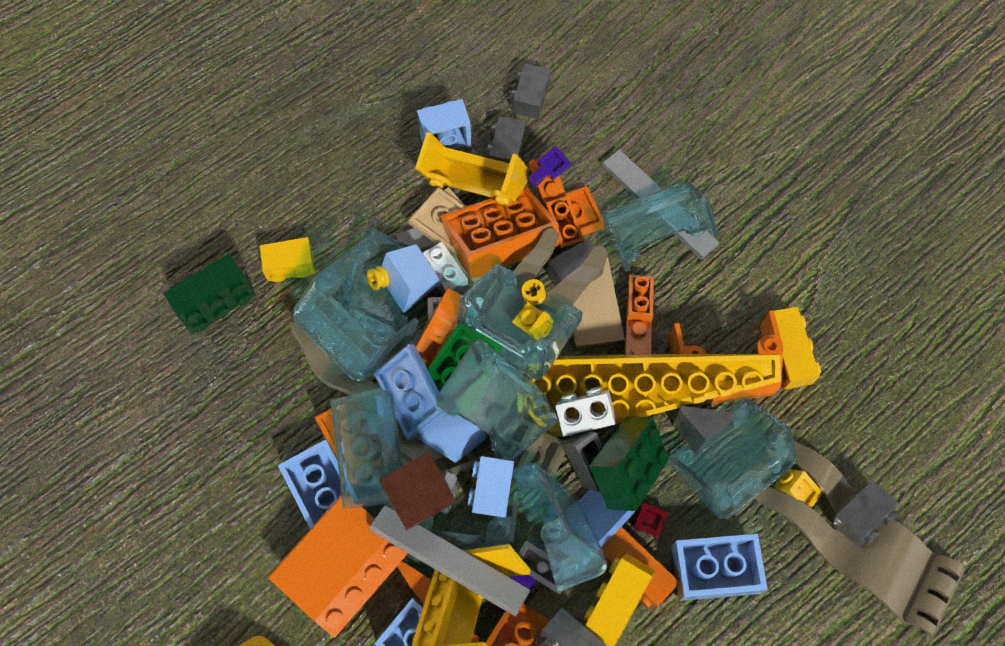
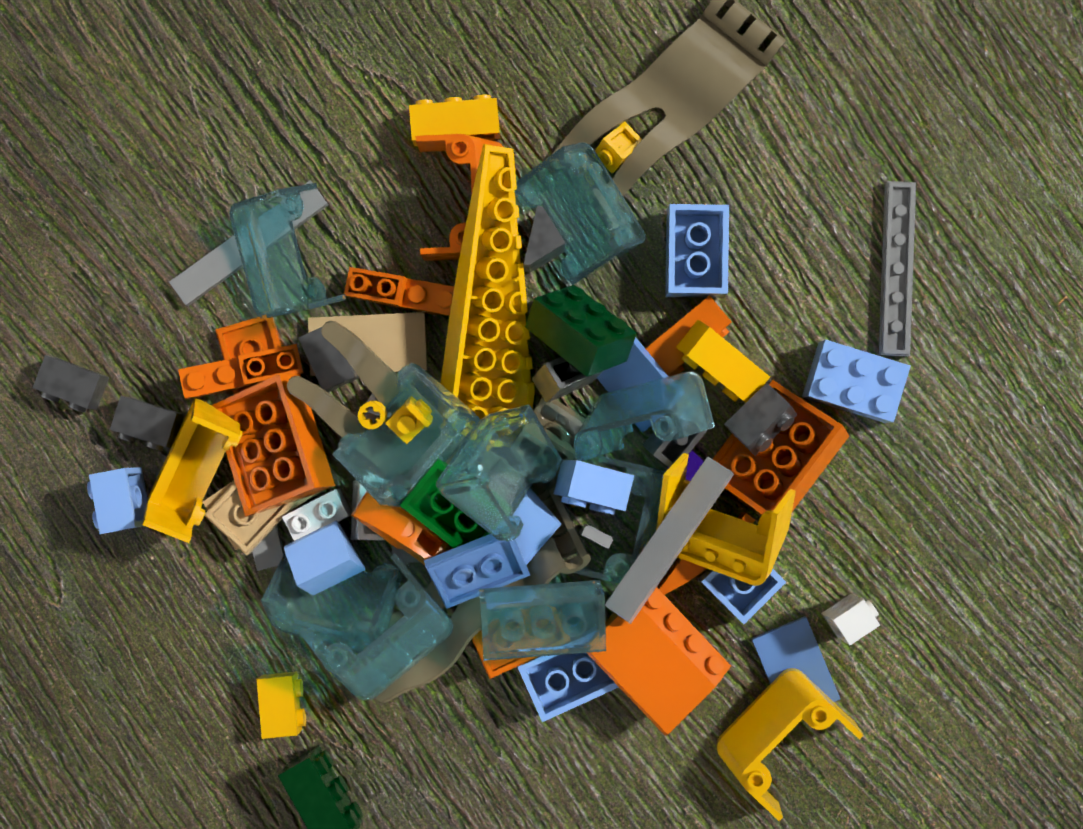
camera: 80 degrees left, 20 degrees up
yellow bush [367,266,389,290] -> none
copper tile [379,451,456,531] -> none
dark purple plate [528,146,572,188] -> none
white brick [555,387,617,436] -> none
dark red plate [633,503,668,539] -> none
flat silver brick [833,481,899,548] -> none

